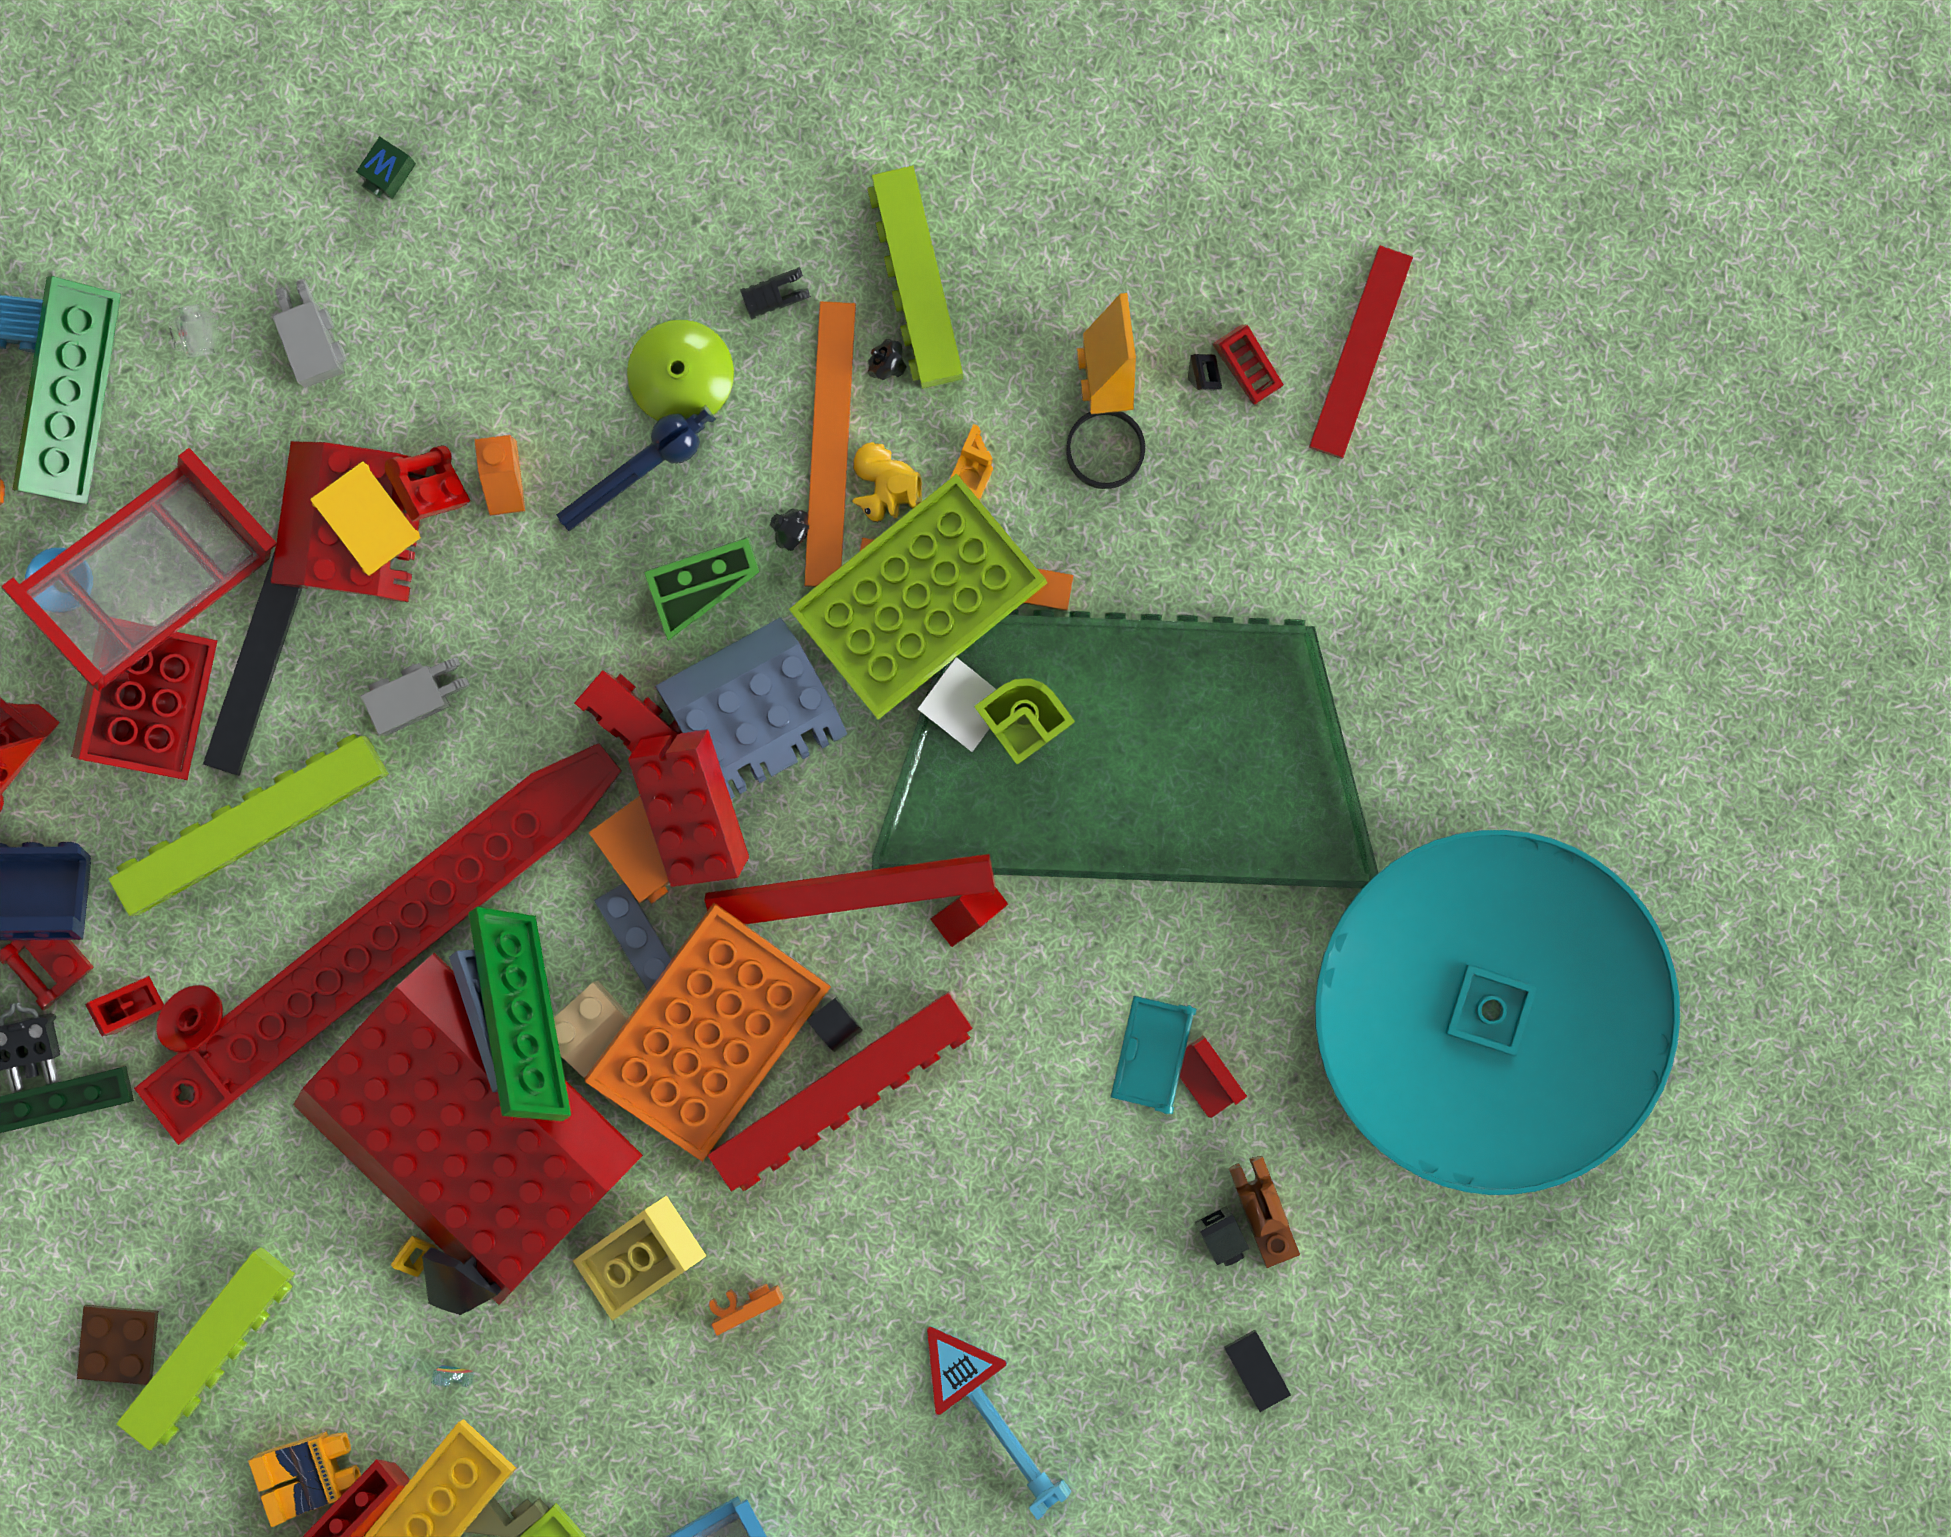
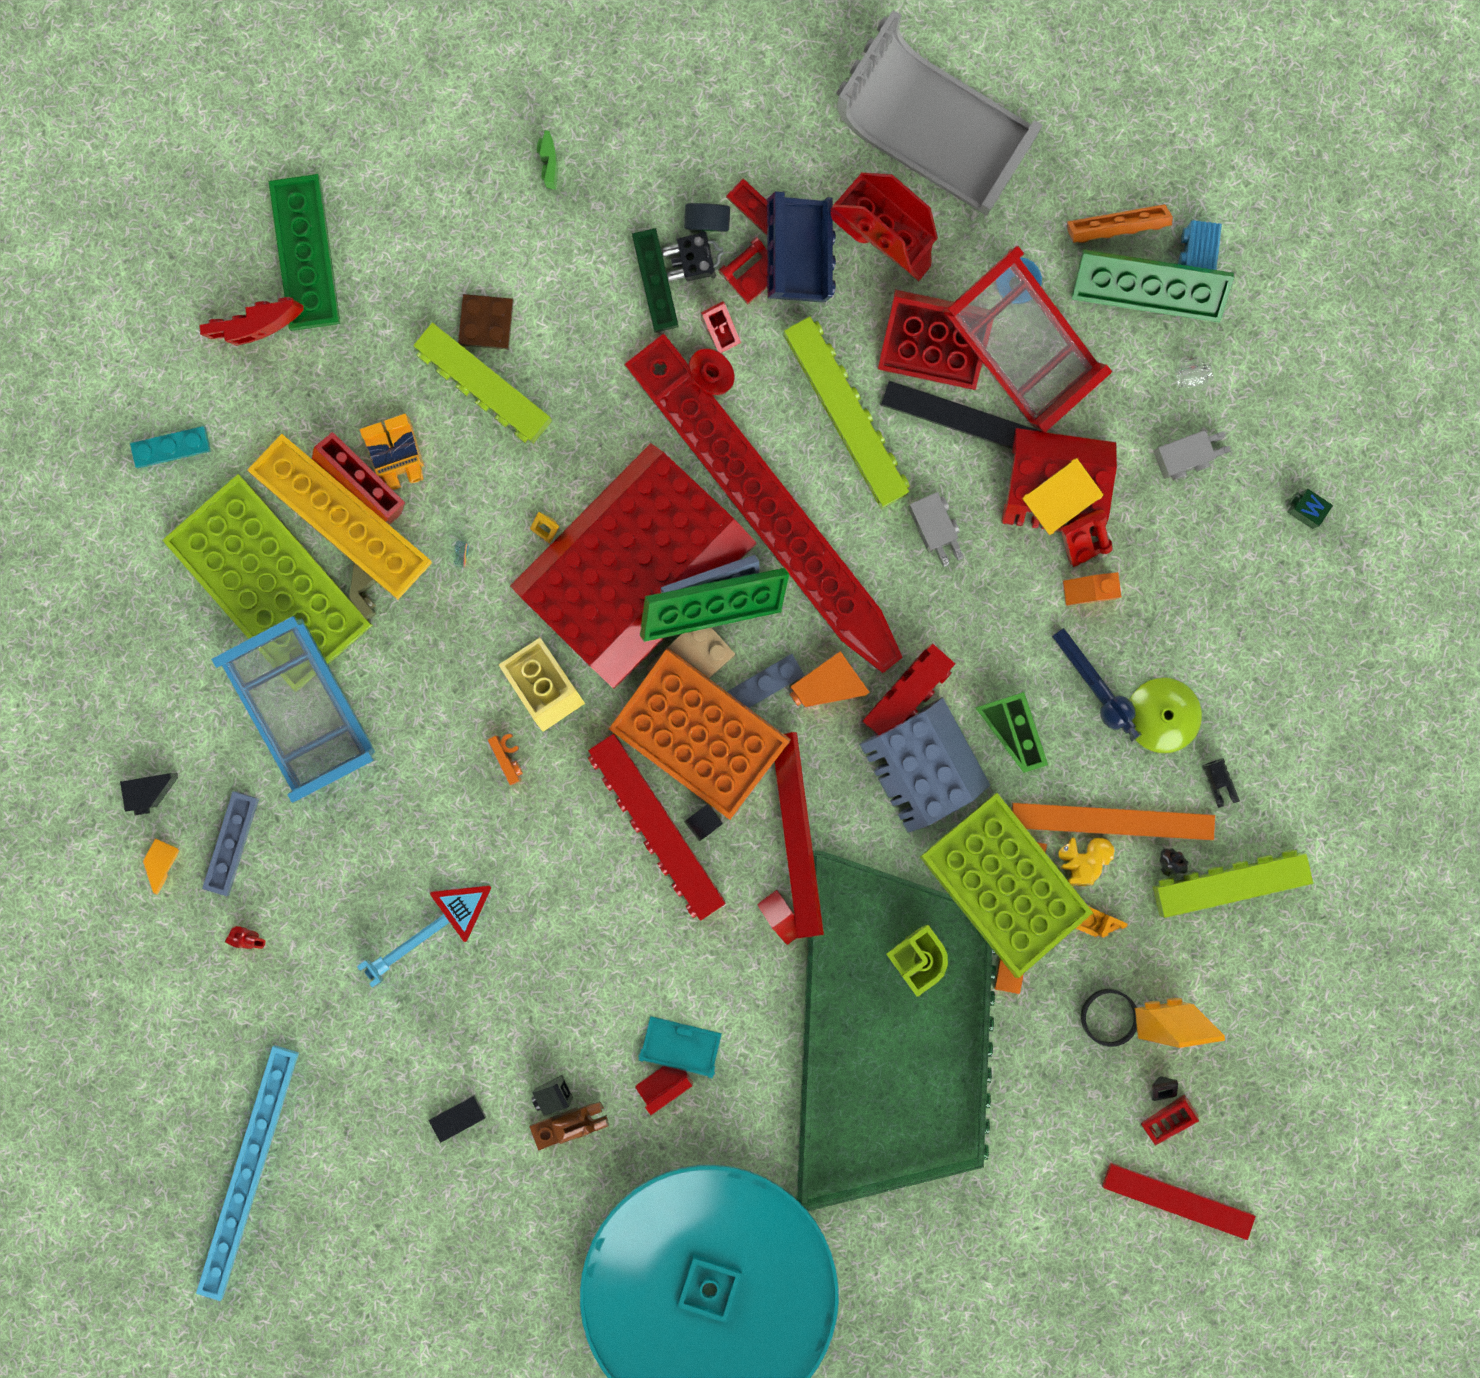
camera: 85 degrees right, 0 degrees up
black slope [422,1247,502,1315] -> none
red piece [628,729,749,887] -> none
black piece [770,508,809,551] -> none
white sticker [918,657,997,752] -> none

